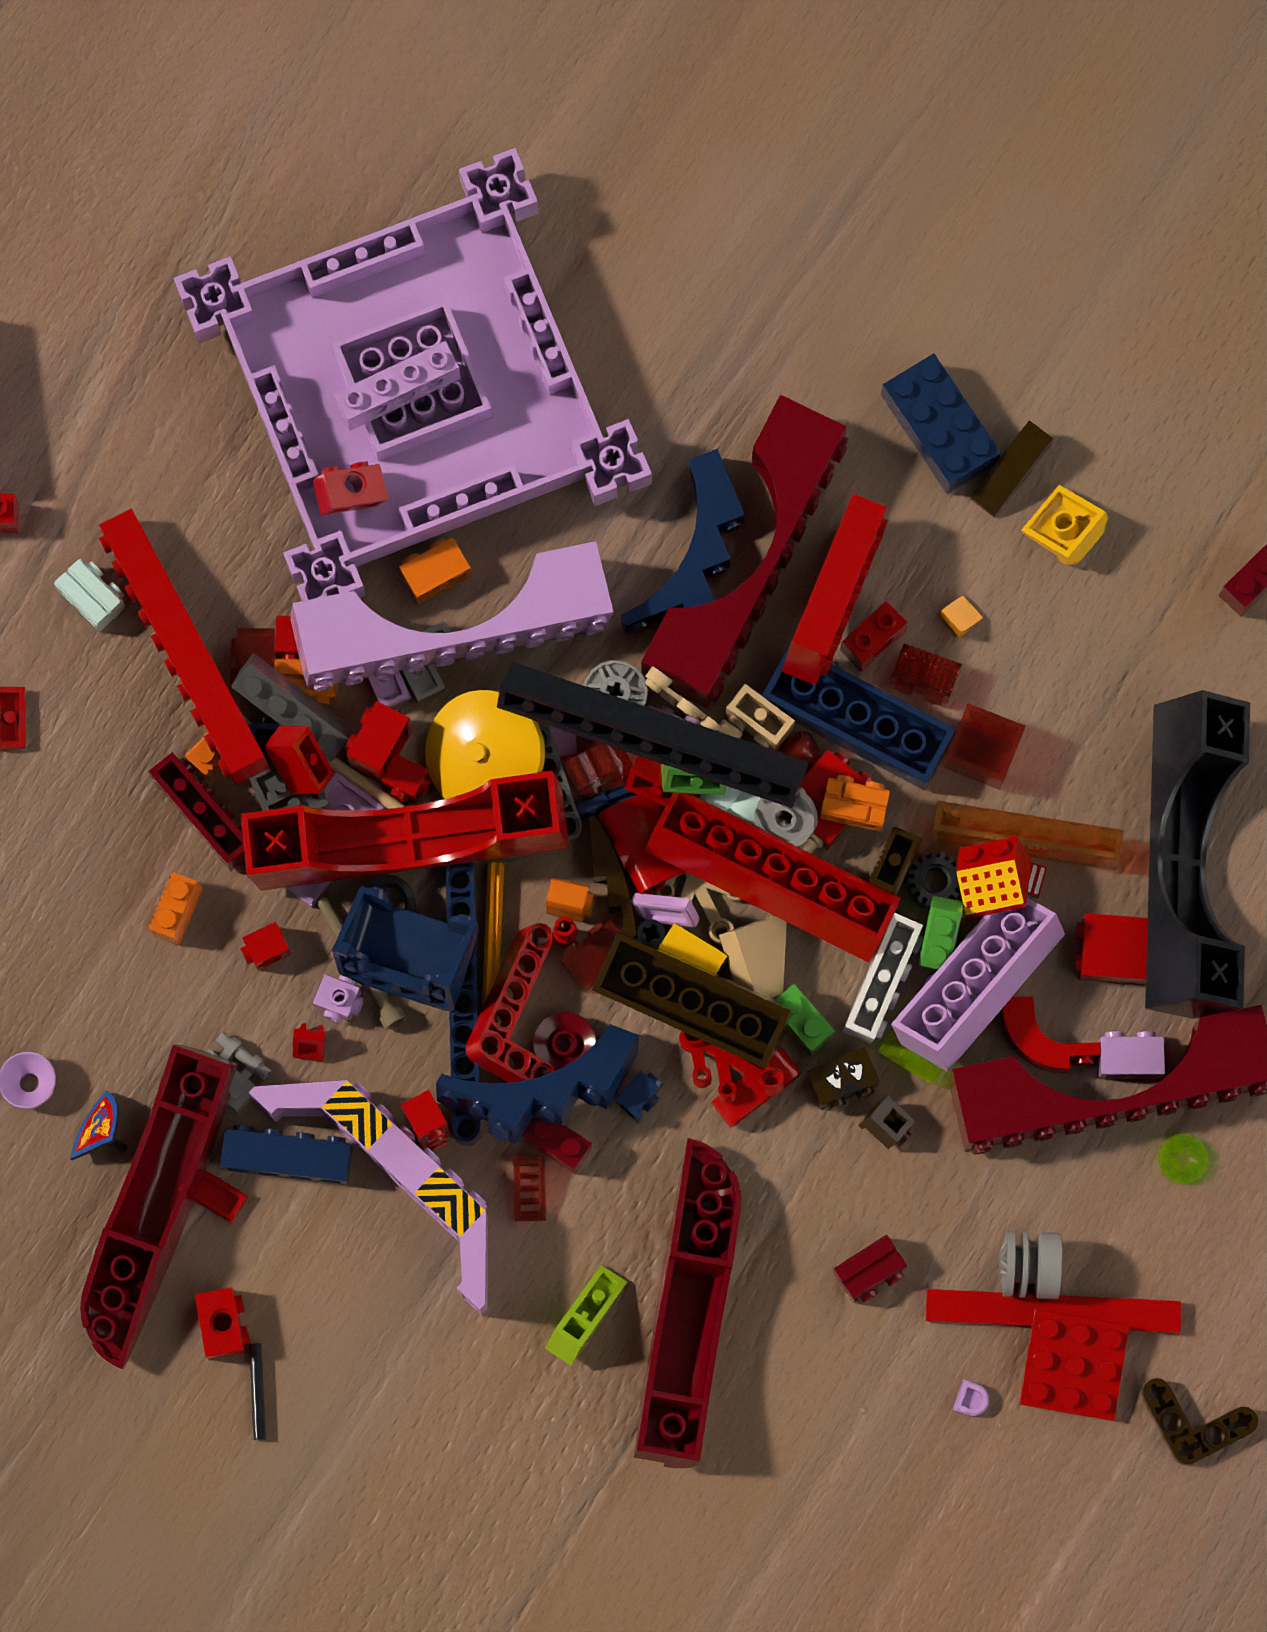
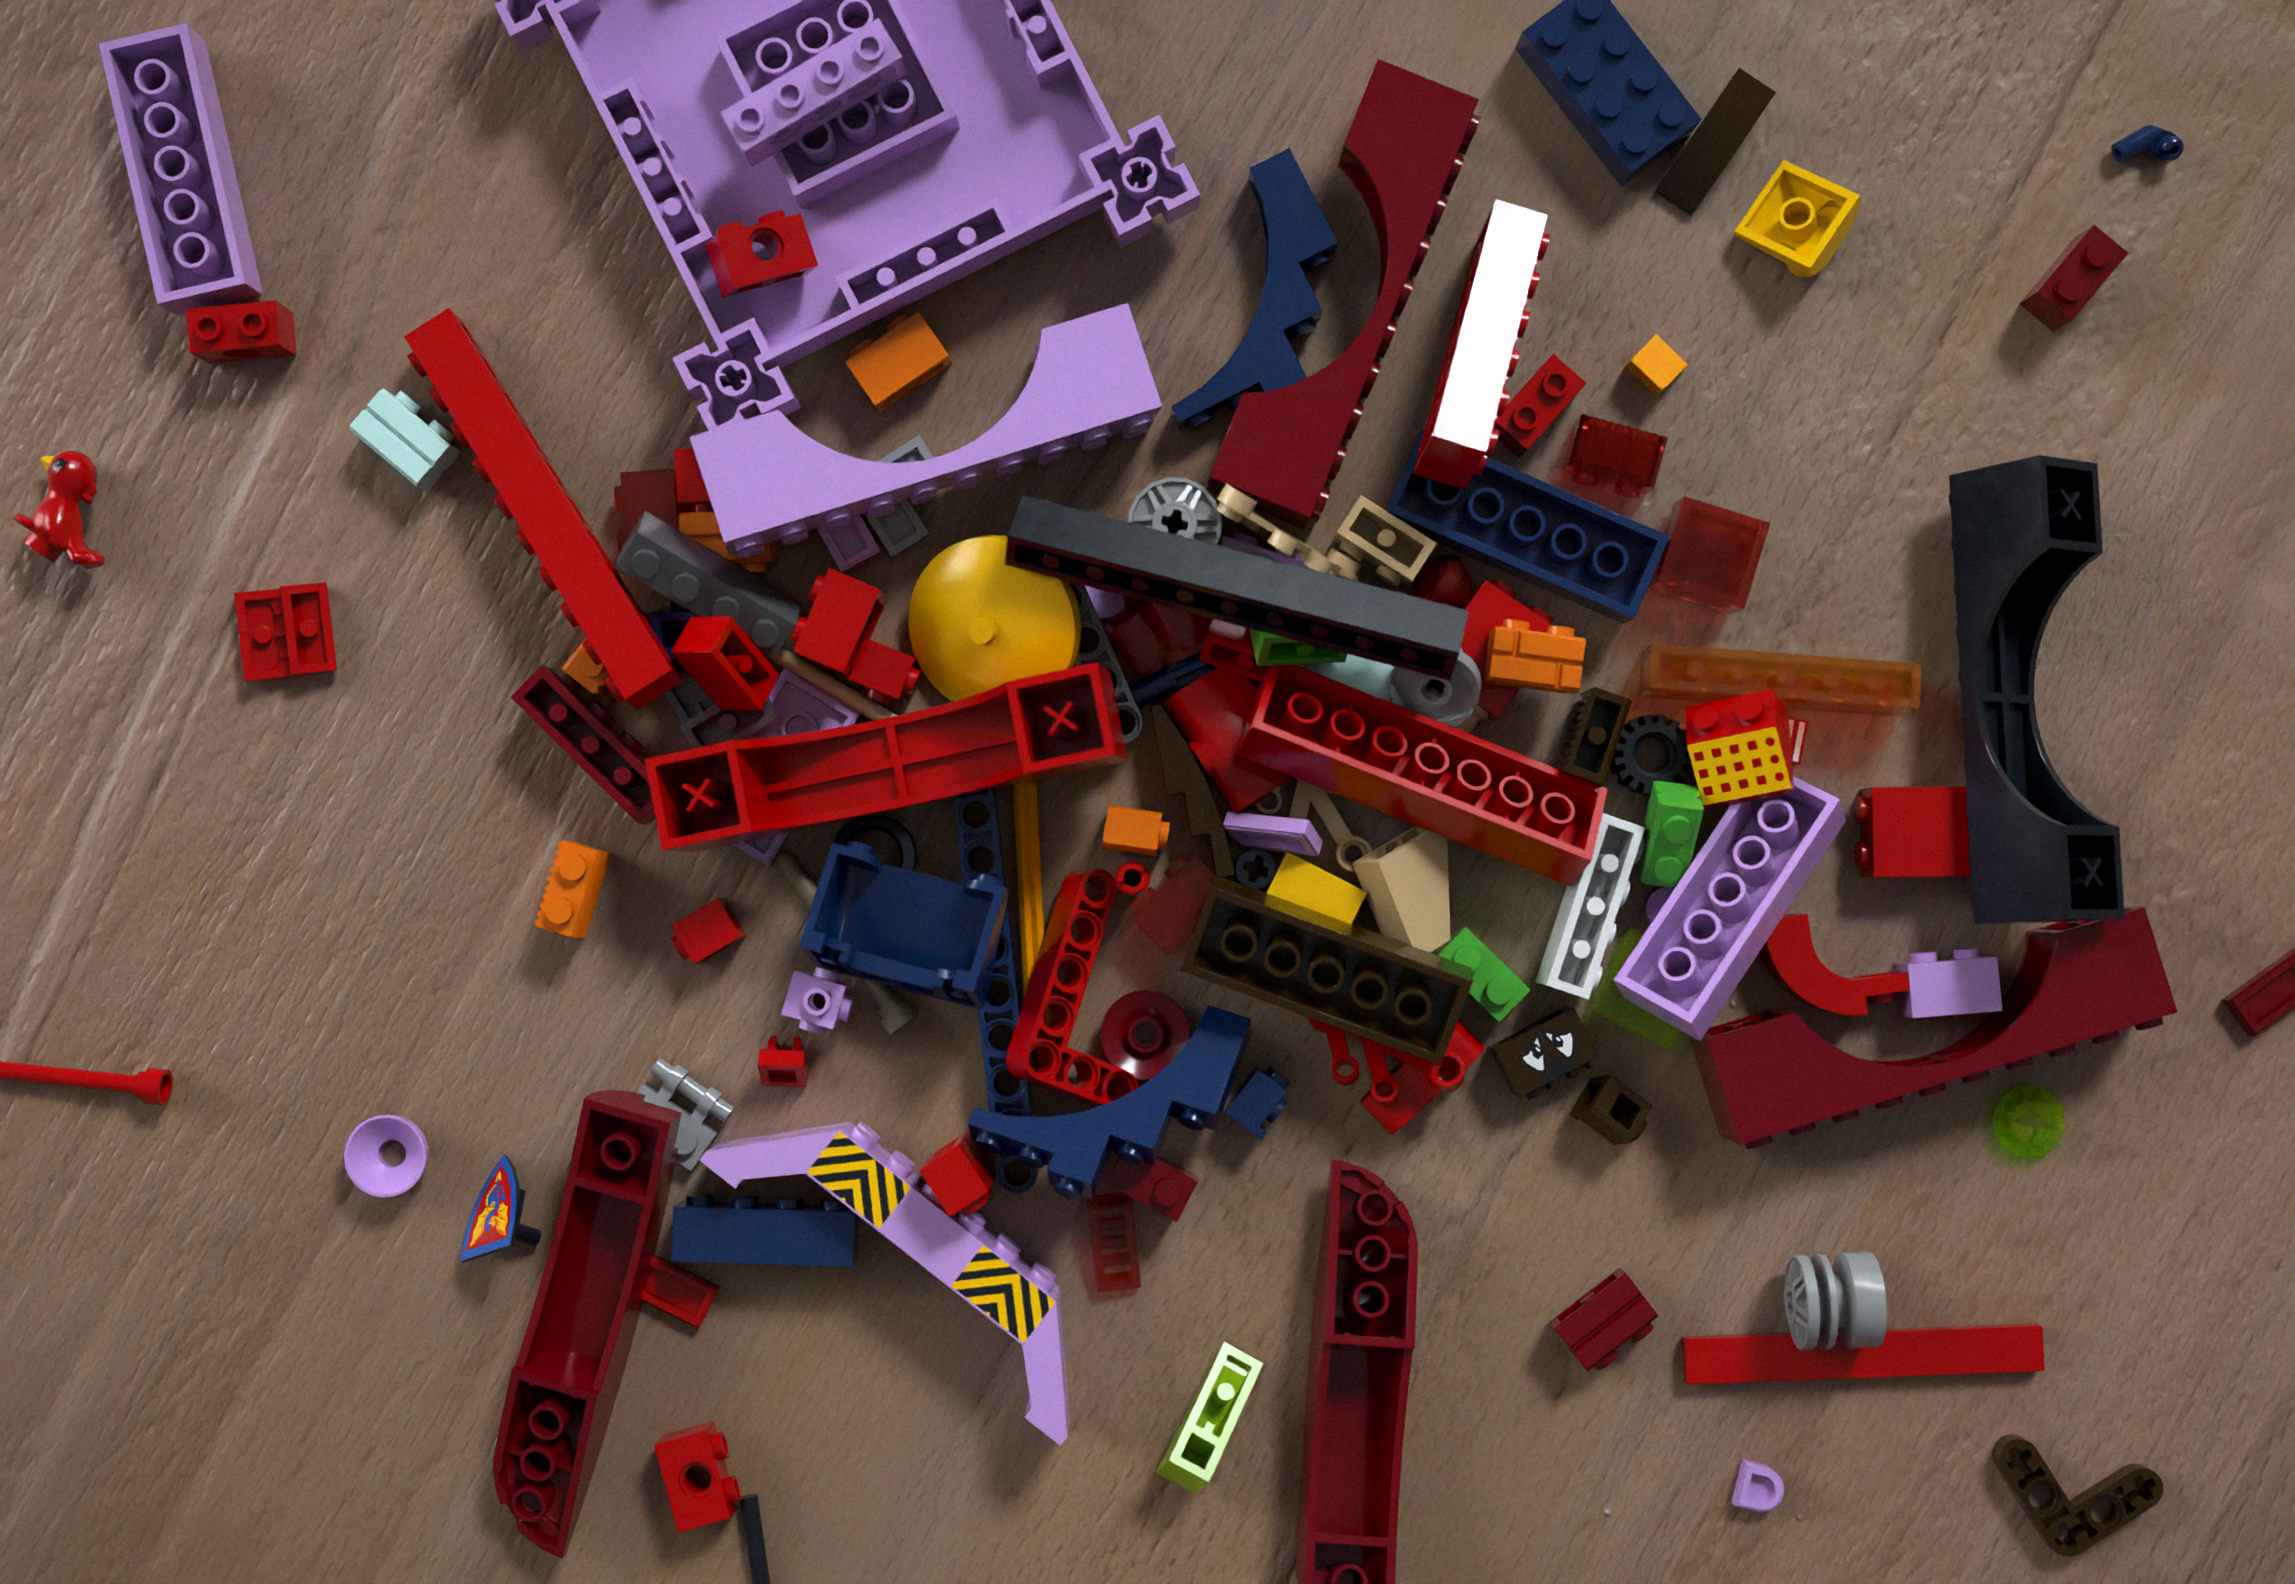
camera: 10 degrees left, 10 degrees up
red plate [1019,1309,1130,1421] -> none

